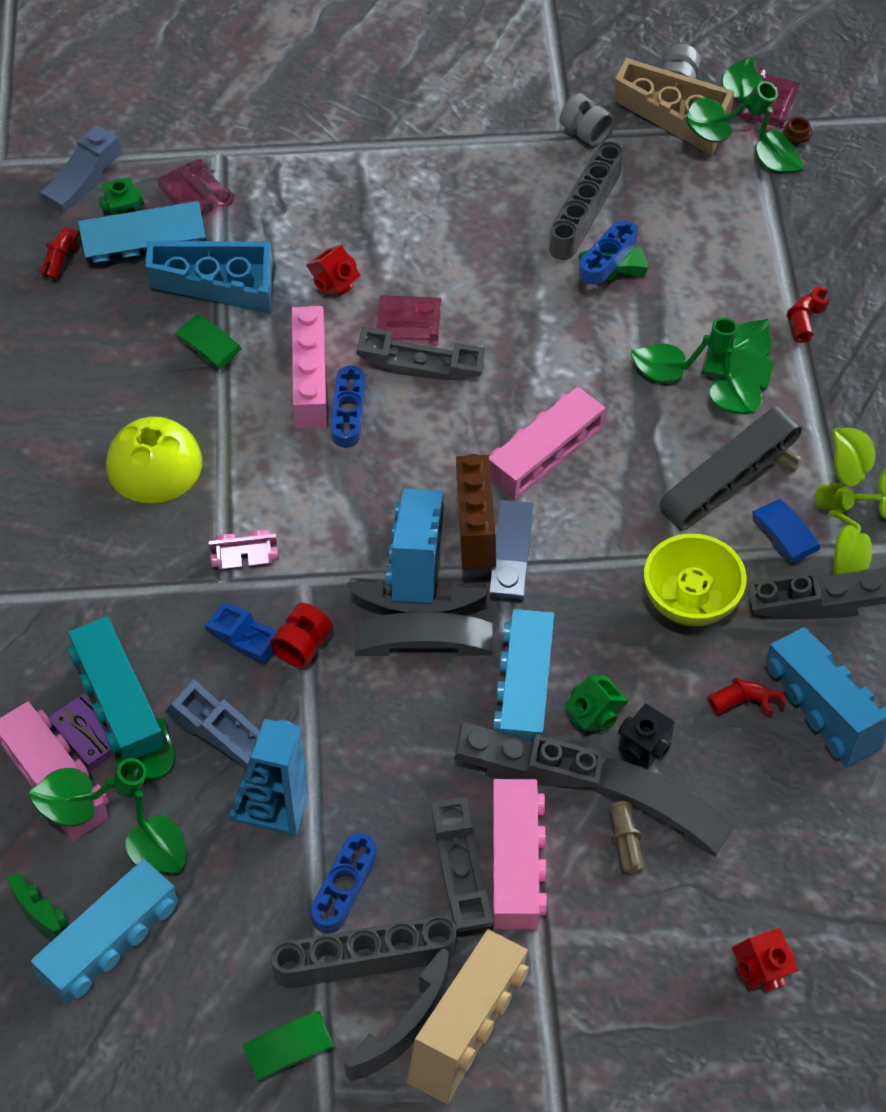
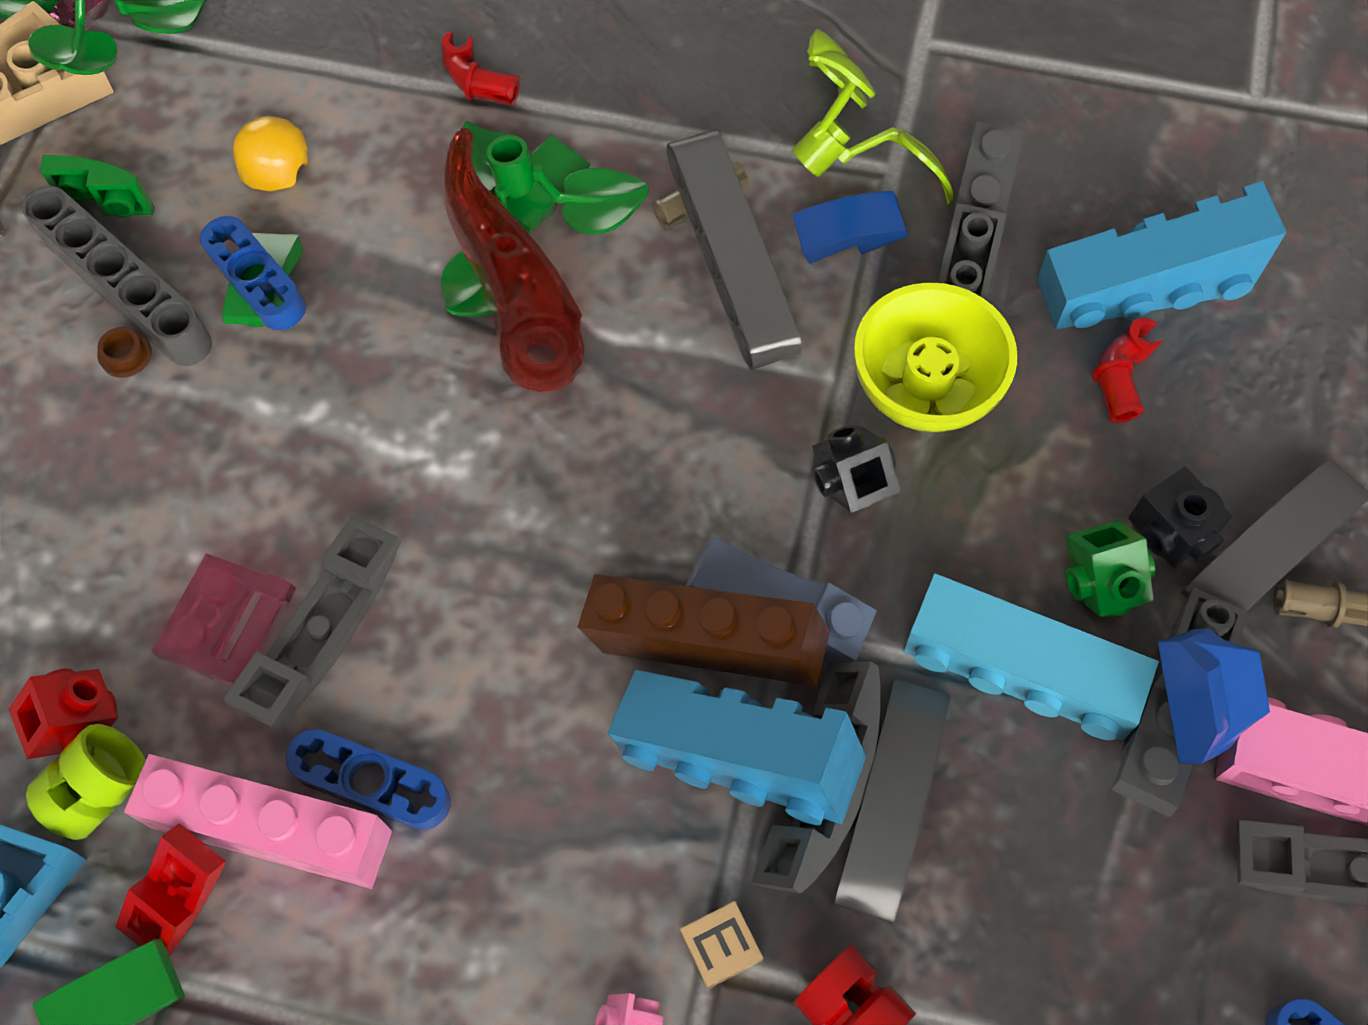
camera: 70 degrees left, 10 degrees up
bright pink brick [489,386,606,500] -> none
none -> lime wheel [26,724,146,840]
none -> green slope [40,155,155,217]
none -> reddish brown plate [97,327,152,378]
none -> red slope [115,823,226,957]
none -> yellow hair [233,116,308,192]
none -> clear red animal [444,128,585,392]
none -> tan tile [680,901,763,990]
none -> black brick [812,425,901,513]
none -> blue slope [1158,629,1270,764]

